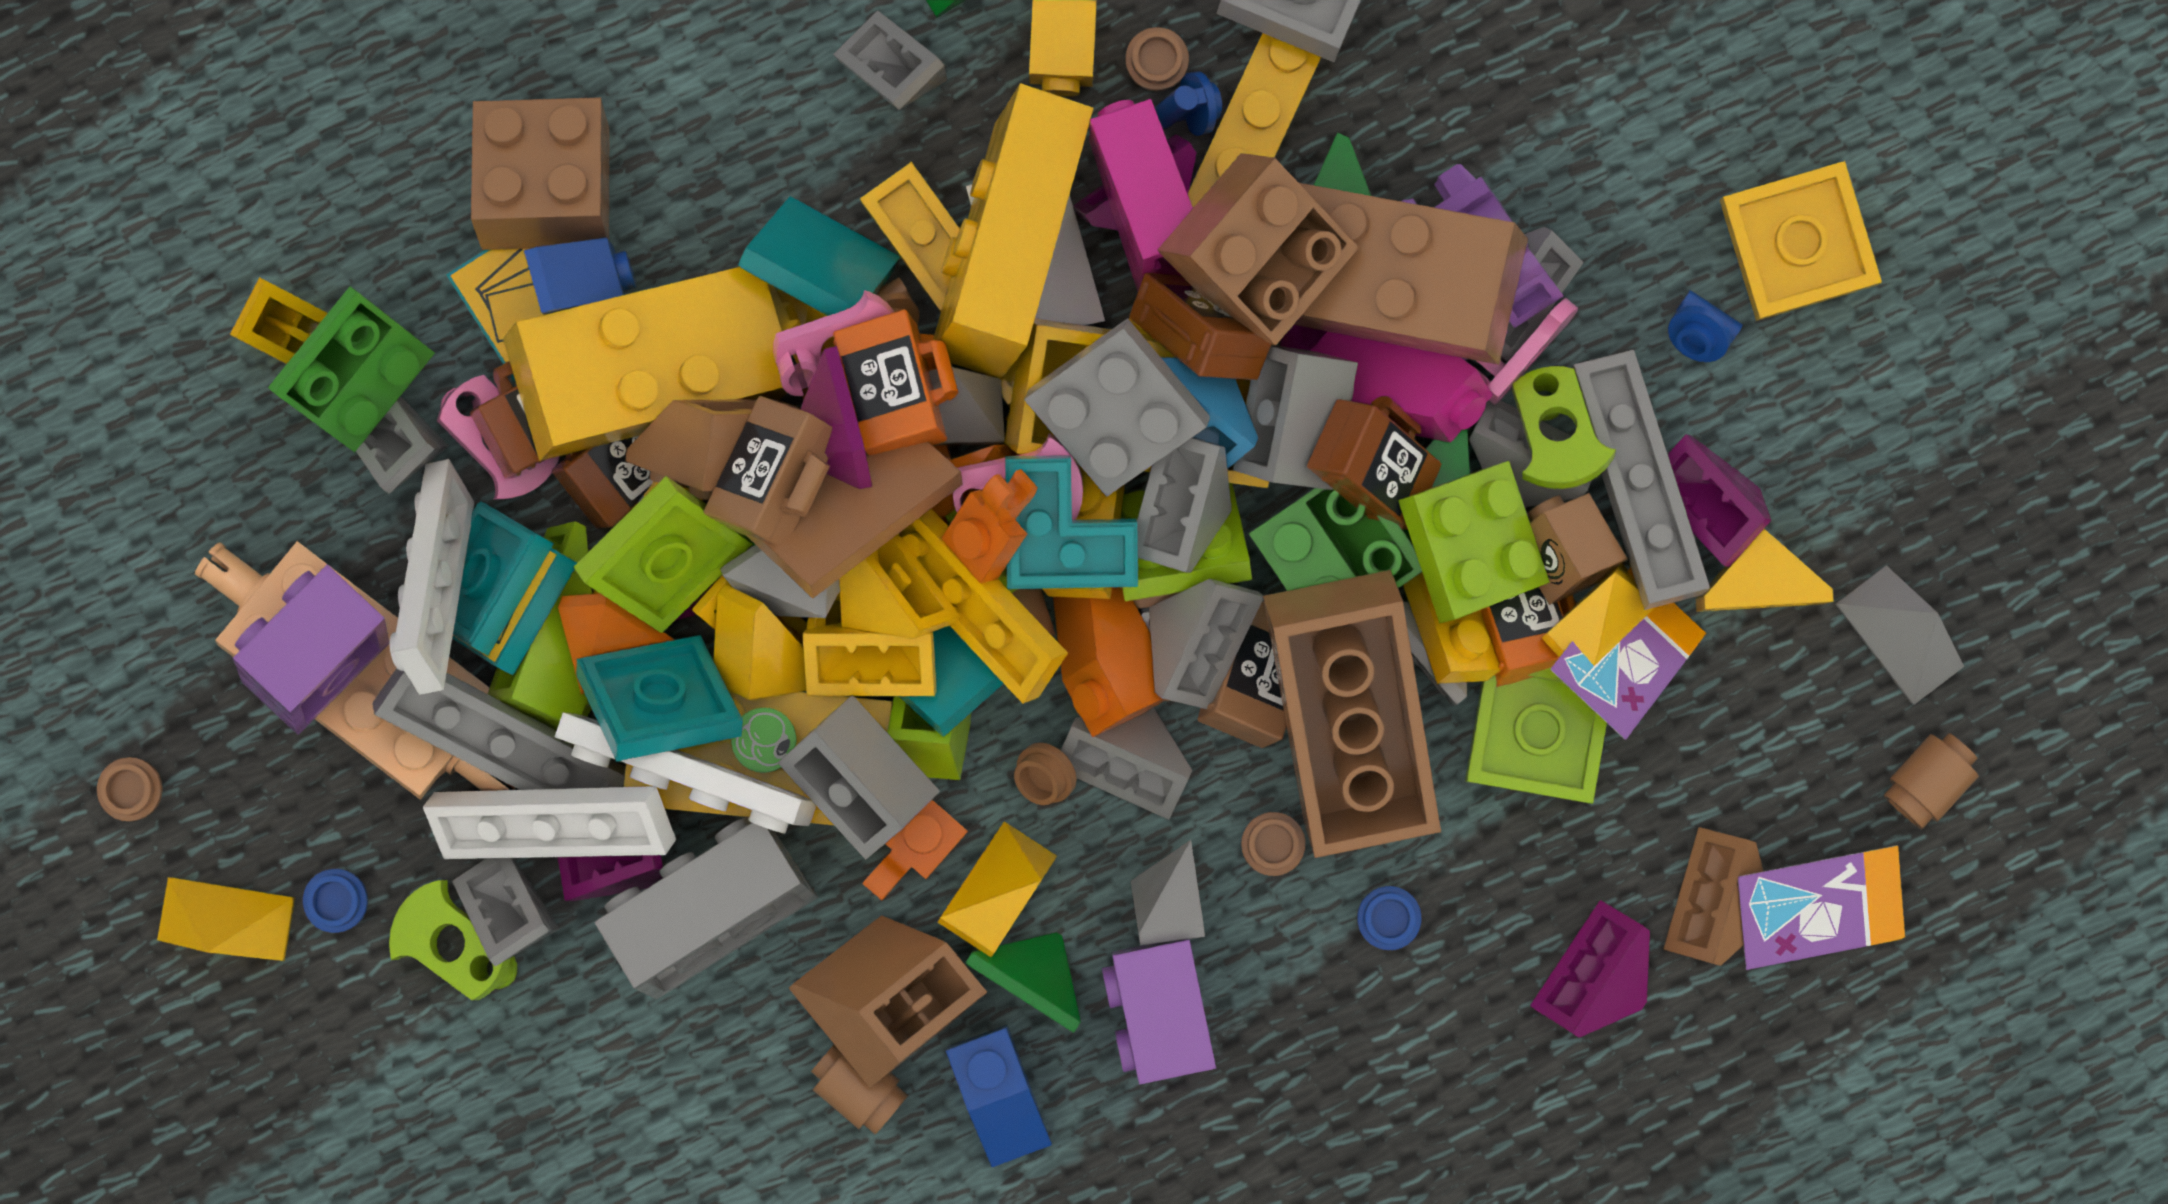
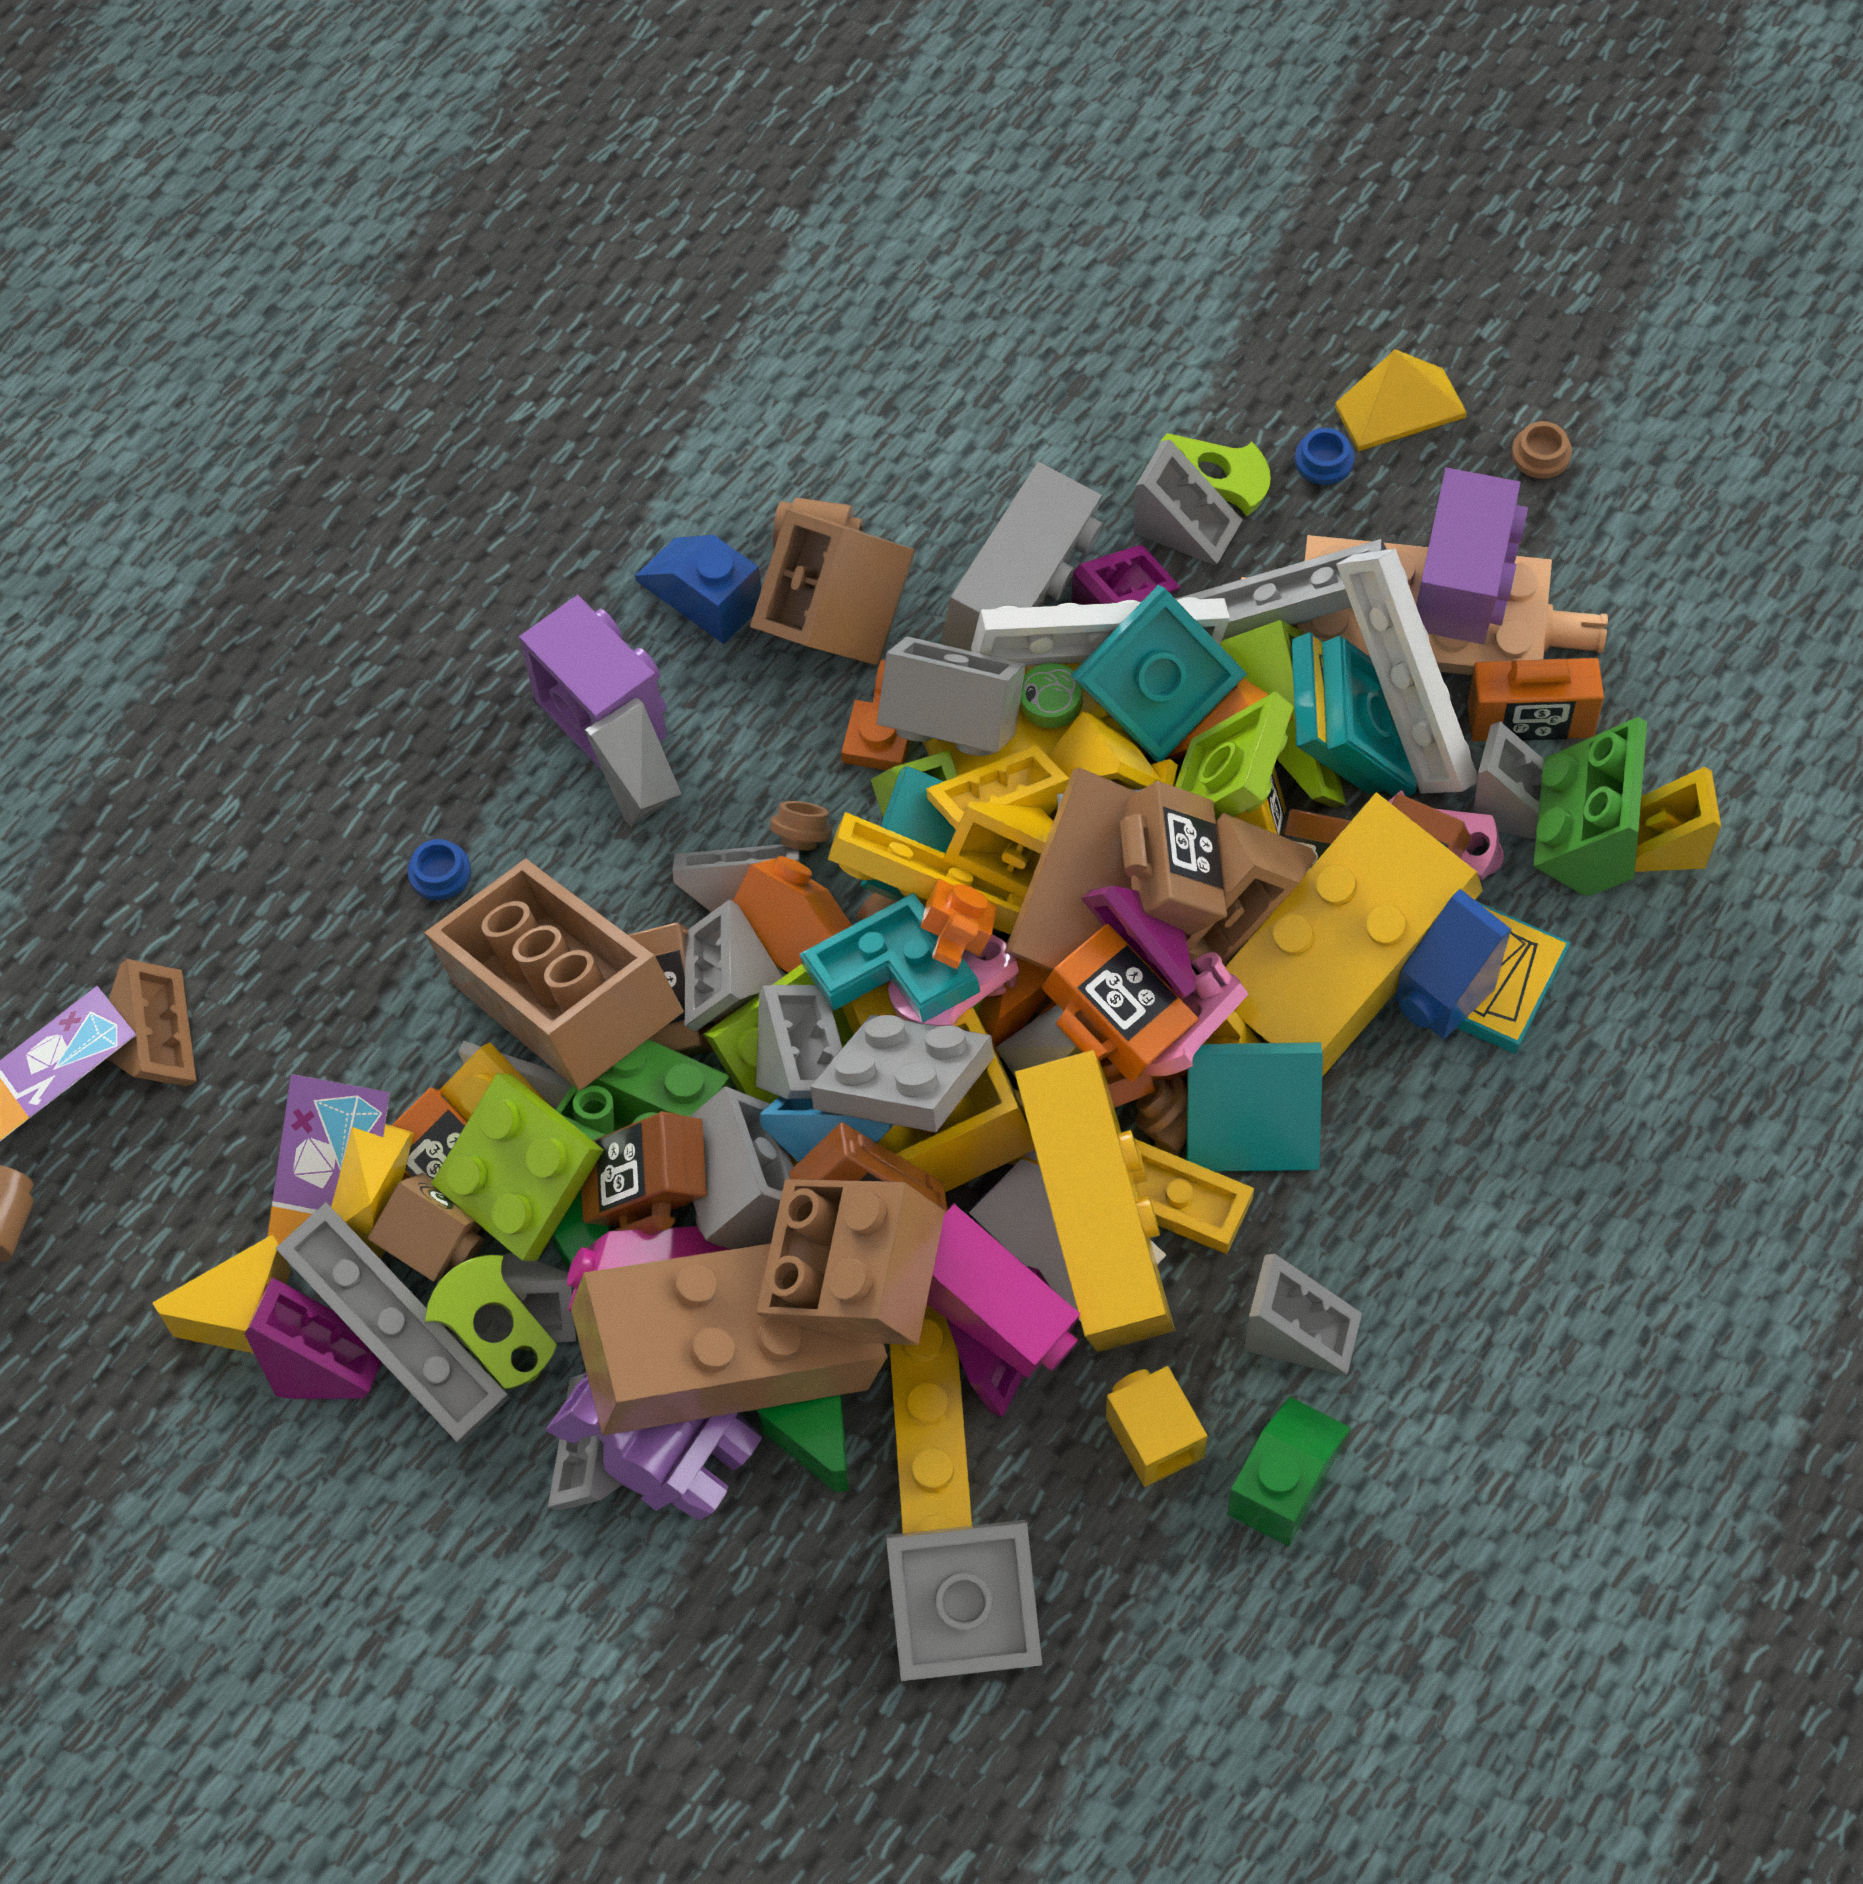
camera: 155 degrees right, 25 degrees down
white plate [423,786,676,859] -> none
medium nougat piece [471,97,610,250] -> none
yellow slope [938,821,1057,957] -> none
green slope [965,932,1081,1033] -> none
medium nougat plate [1125,27,1189,92] -> none
blue plate [1154,71,1222,136] -> none
medium nougat plate [1241,812,1305,876] -> none
lime plate [1465,668,1607,804] -> none
bright pink piece [1472,298,1578,405] -> none
magenta slope [1530,900,1650,1038] -> none
blue plate [1668,290,1743,362] -> none
yellow plate [1719,161,1882,321] -> none
light grey slope [1835,565,1964,705] -> none
none -> orange piece [1467,658,1604,741]

